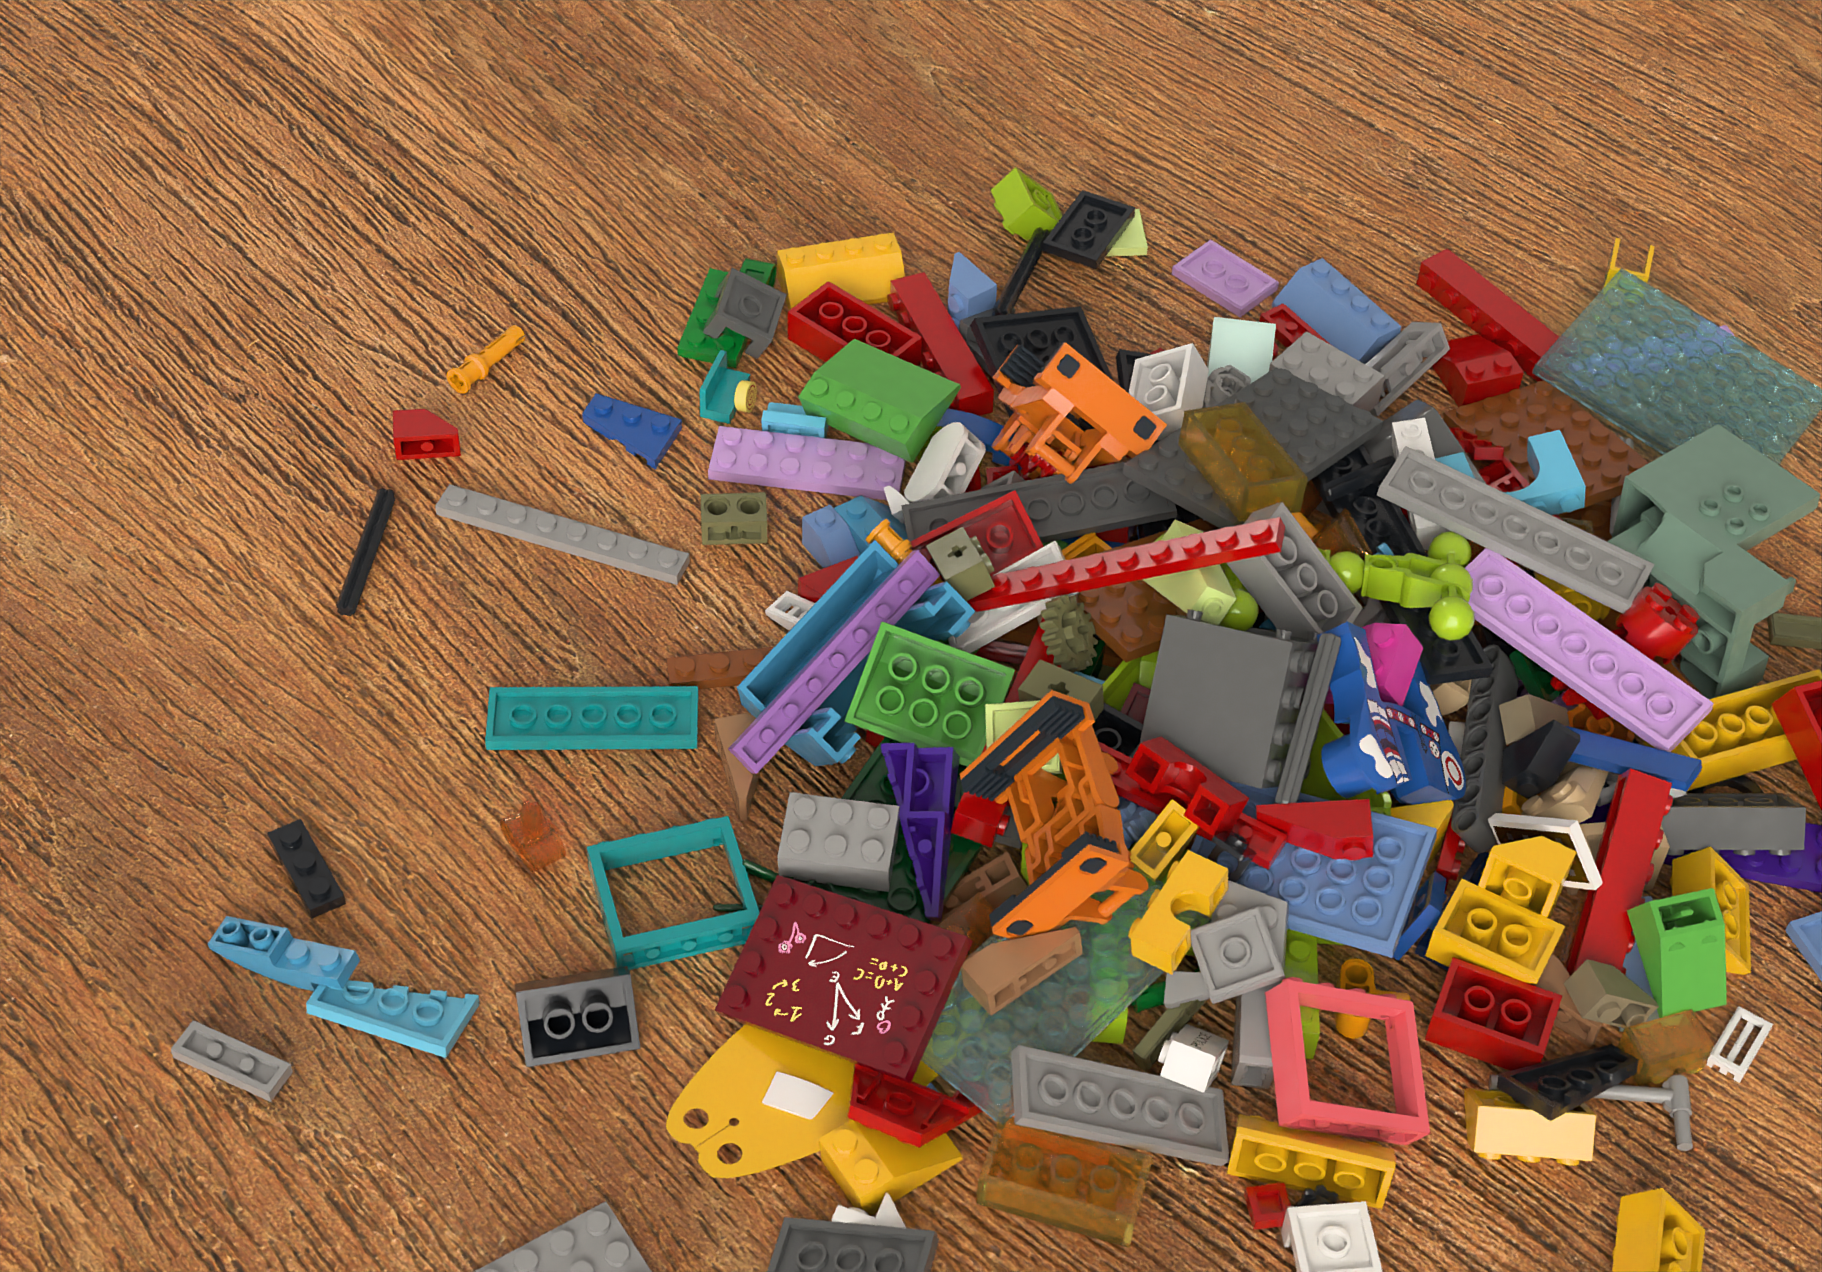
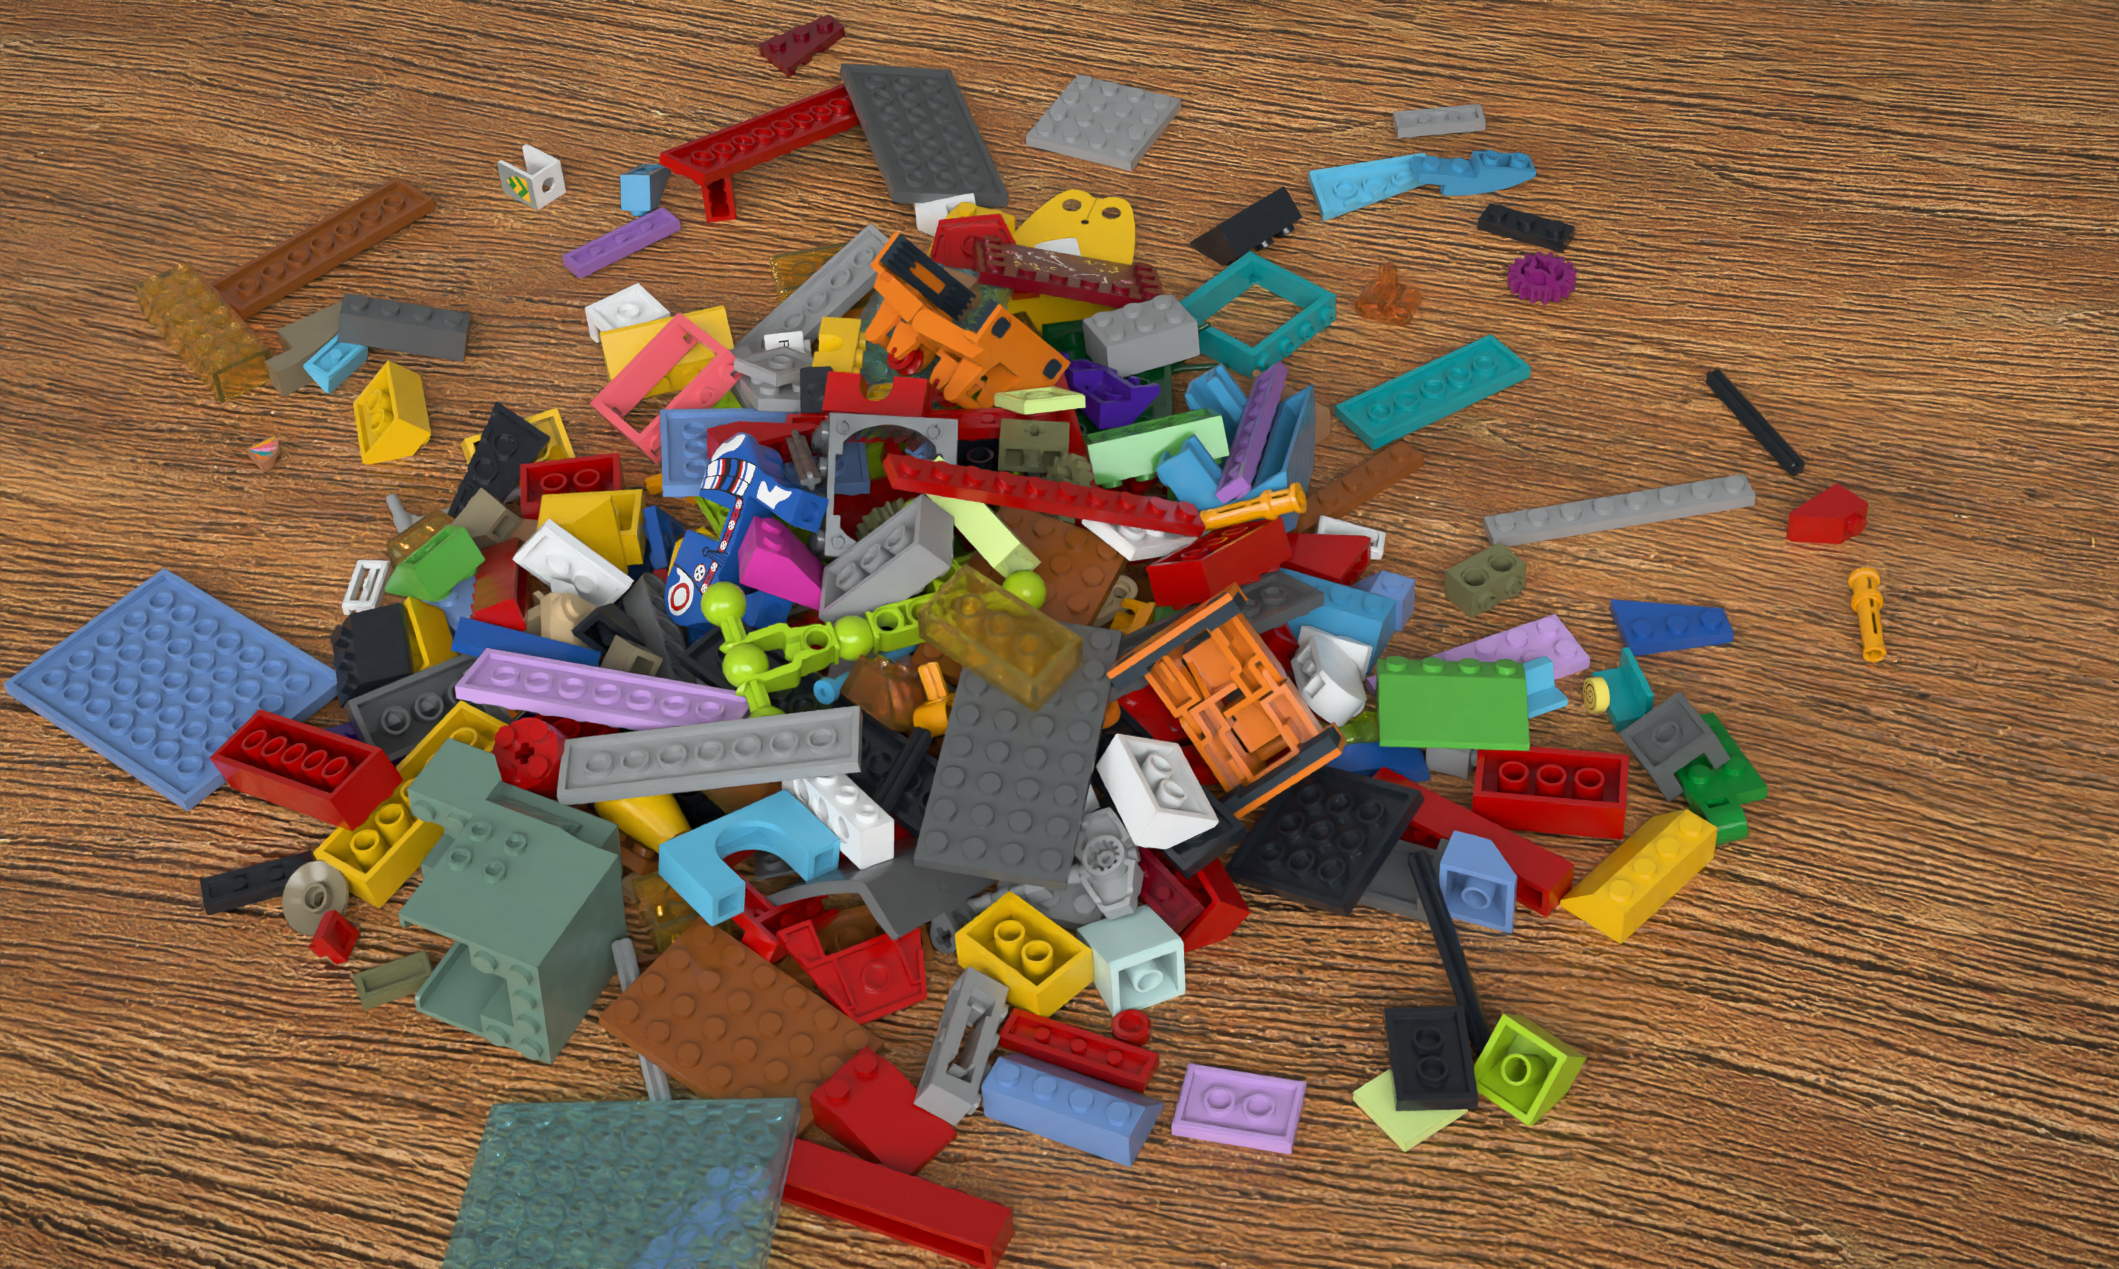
camera: 155 degrees right, 5 degrees down
olive brick [926,527,995,601] -> none
light grey brick [1269,331,1385,411] -> none
none -> black slope [330,603,415,709]
none -> magenta gear [1507,251,1577,305]

